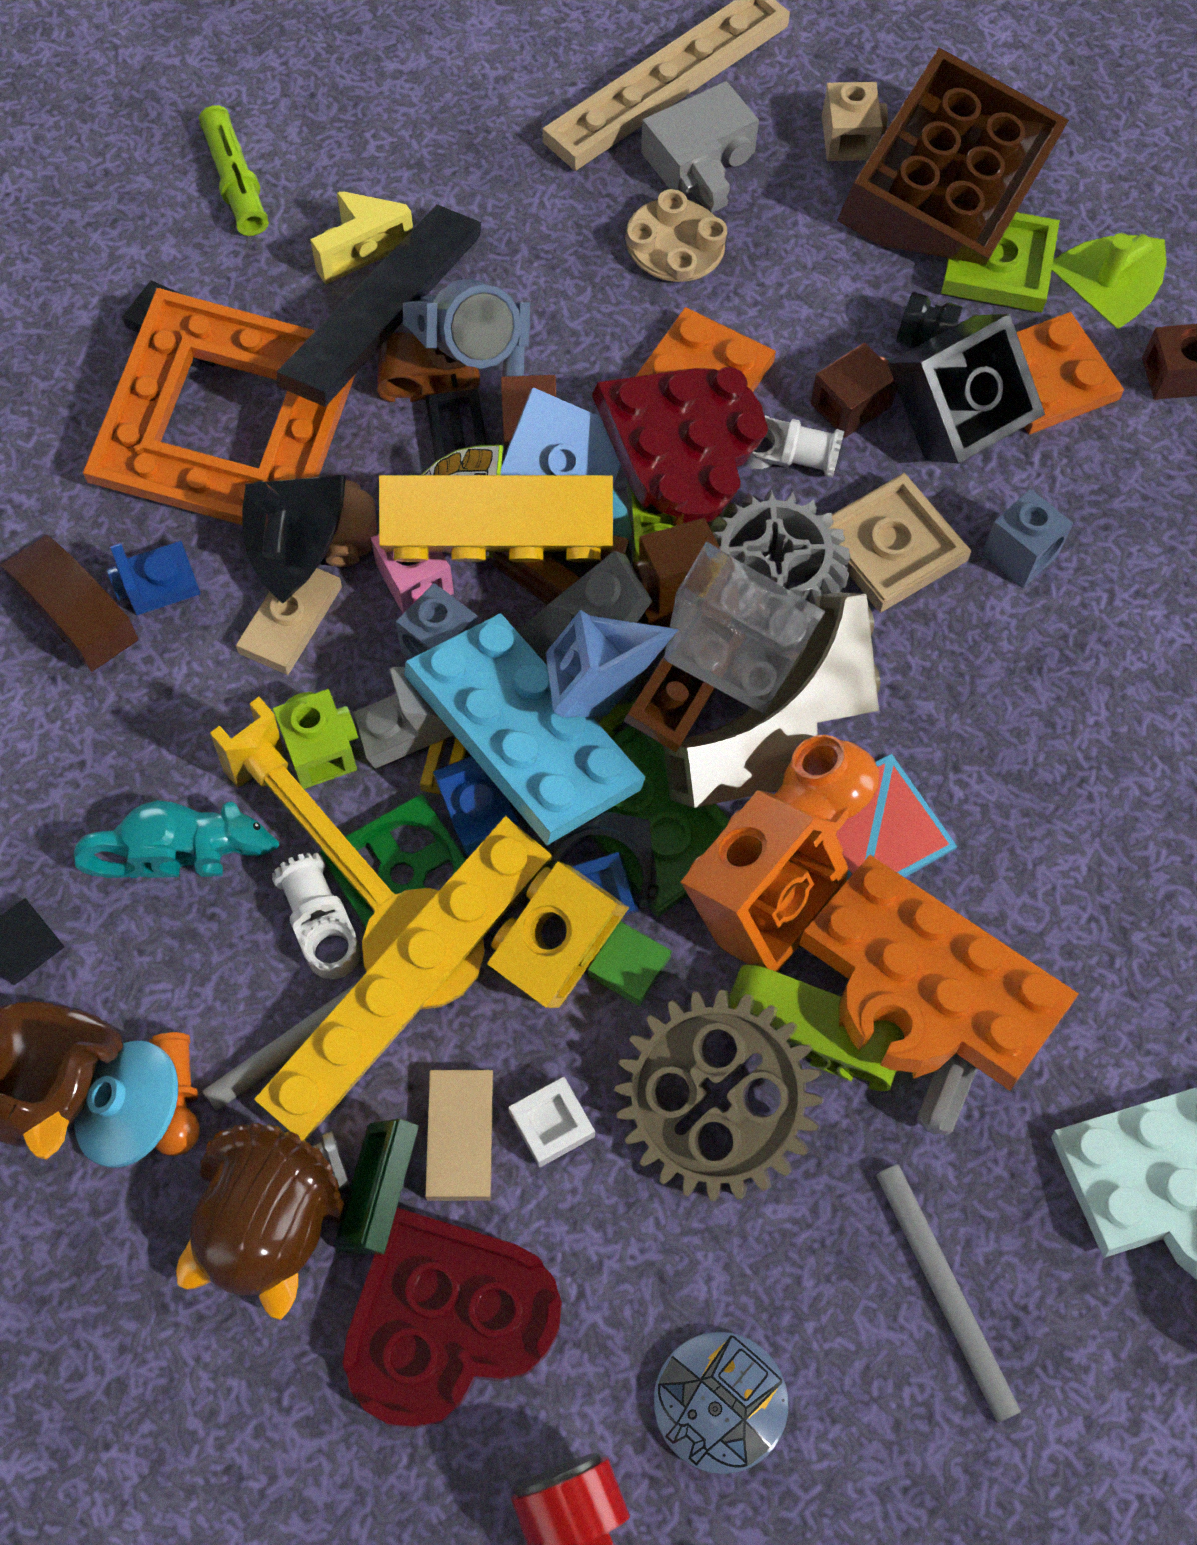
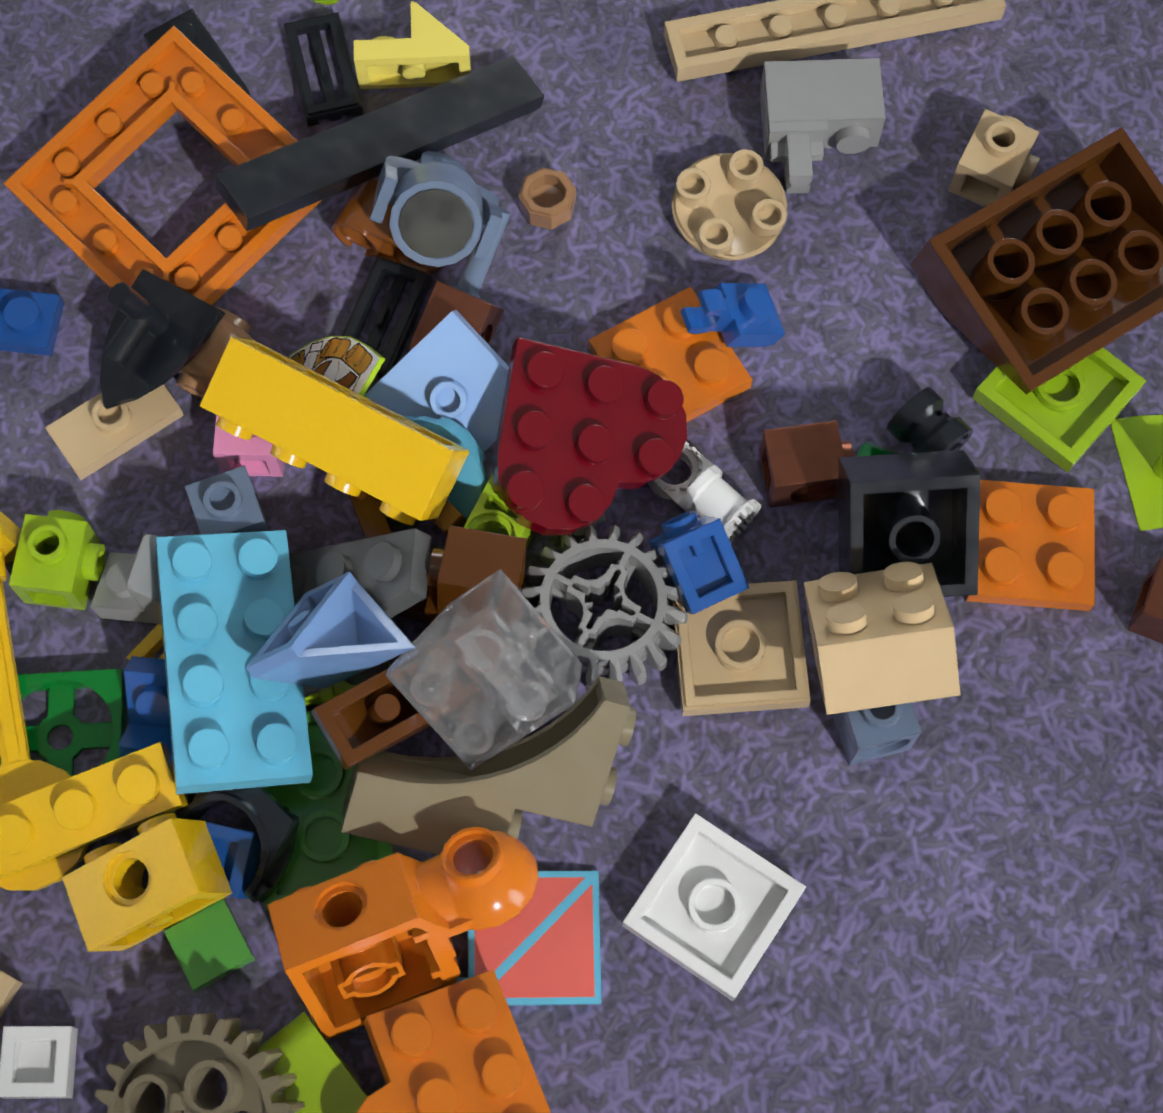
camera: 30 degrees right, 5 degrees up
none -> black tile [284,12,364,127]
none -> medium nougat tile [518,167,576,230]
none -> white plate [622,813,806,1001]
none -> blue bracket [649,511,749,615]
none -> blue plate [680,283,785,347]
none -> tan brick [804,562,961,715]

